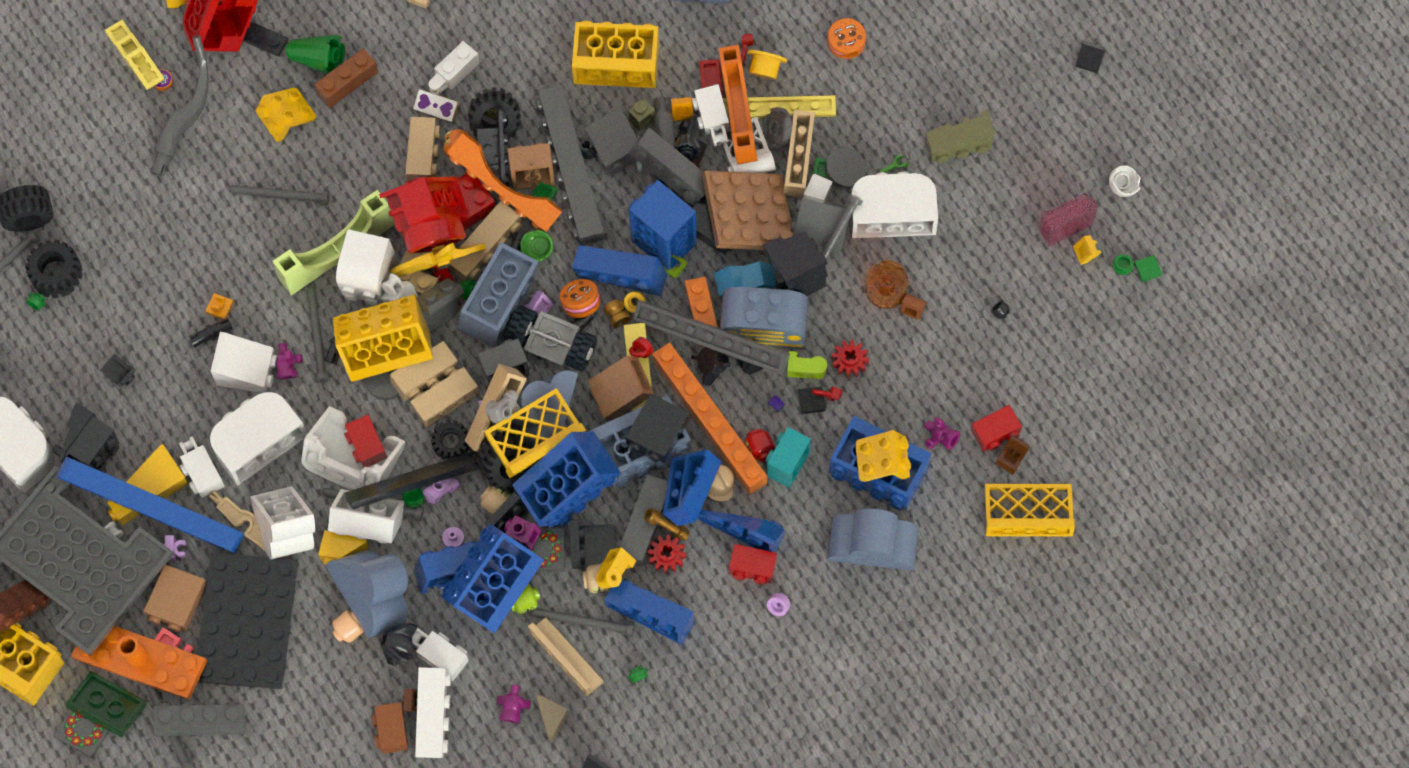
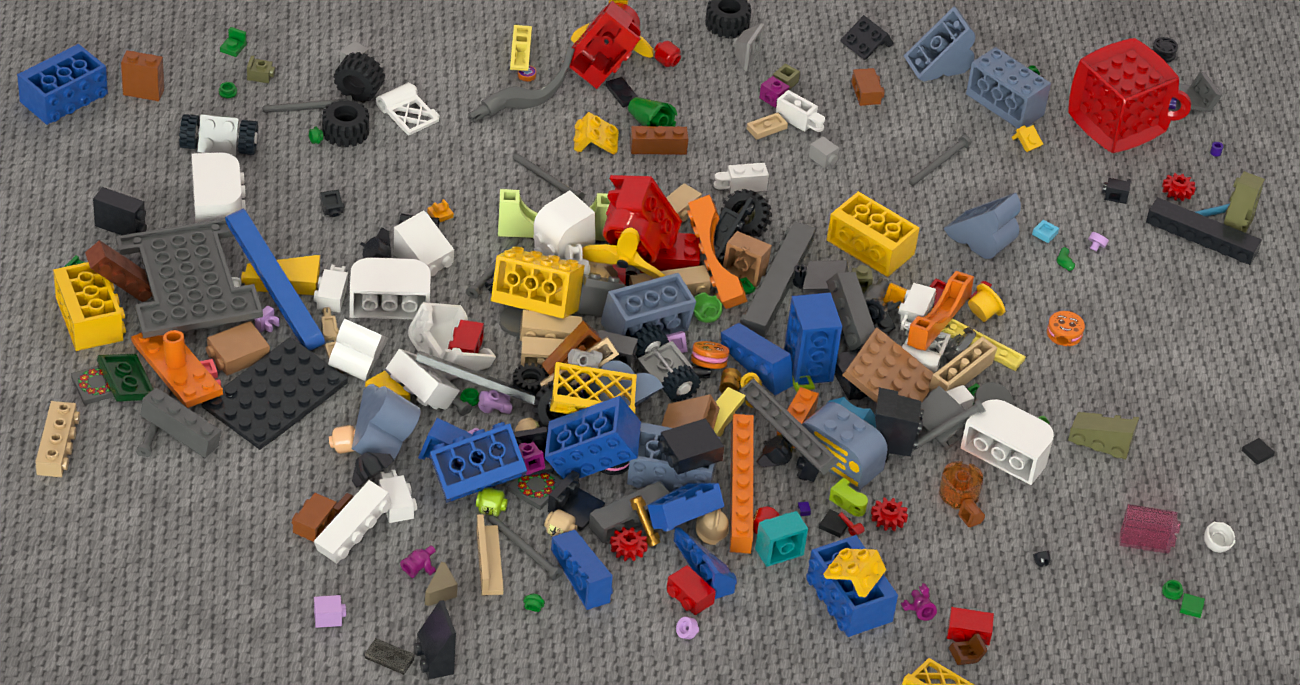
camera: 30 degrees right, 25 degrees down
black piece [52,402,119,472] -> none
magenta piece [276,343,303,380] -> none
white tile [413,89,459,122] -> none
yellow leg [596,547,636,589] -> none
red tile [629,337,653,358] -> none
sand blue brick [827,509,919,571] -> none
yellow tile [1073,235,1101,265] -> none
none -> black piece [360,227,392,258]
none -> white piece [376,82,440,135]
none -> dark orange brick [542,320,602,375]

